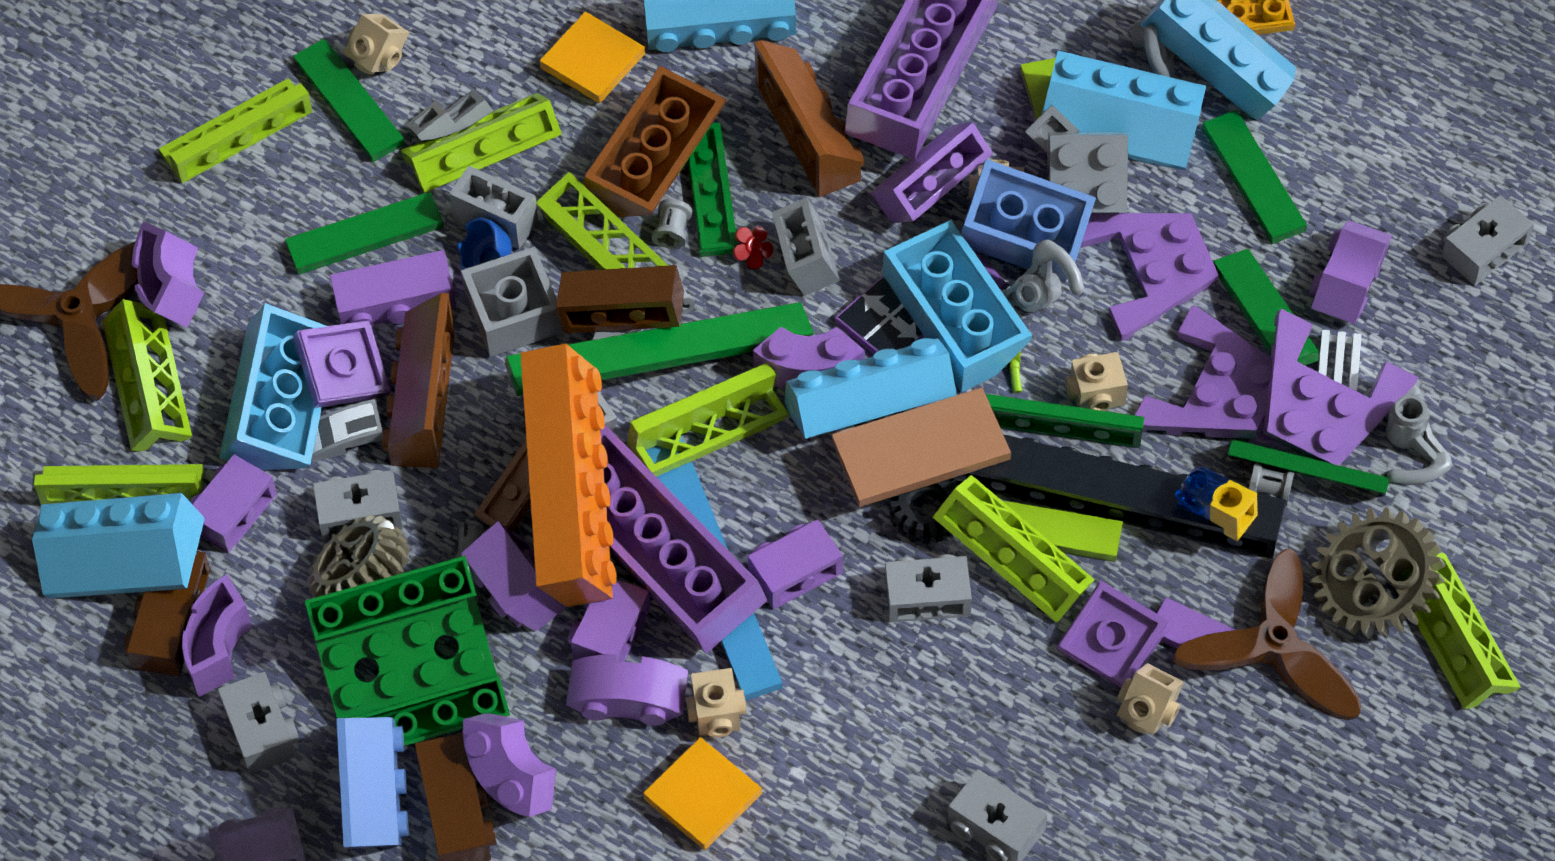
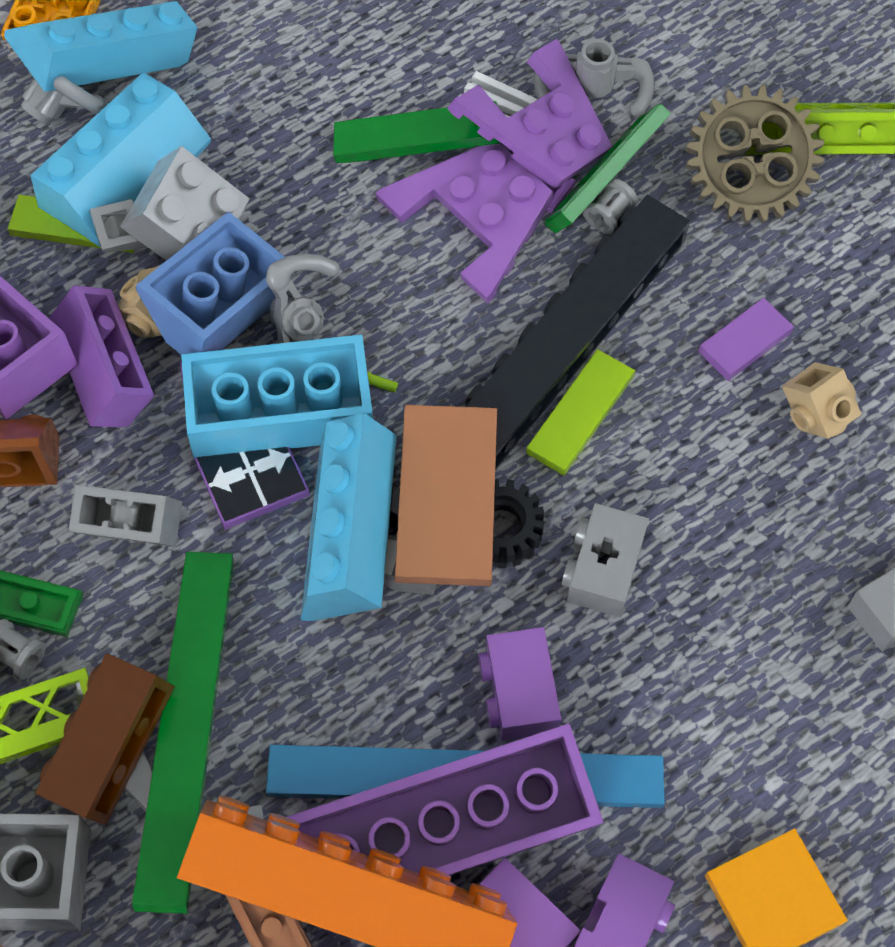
camera: 70 degrees left, 5 degrees up
lime fence [627,363,789,477] -> none
tan brick [686,668,747,737] -> none
red plant [732,226,774,269] -> none
medium lavender brick [753,327,865,389] -> none
lime fence [933,475,1095,623] -> none
green tile [986,394,1145,448] -> none
medium lavender tile [1056,580,1171,689] -> none
tan brick [1065,352,1128,411] -> none
medium lavender wing [1081,213,1219,341] -> none
reddish brown piece [1172,548,1361,720] -> none
leg [1175,466,1258,541] -> none
green tile [1202,110,1307,244] -> none
medium lavender brick [1309,220,1393,324] -> none

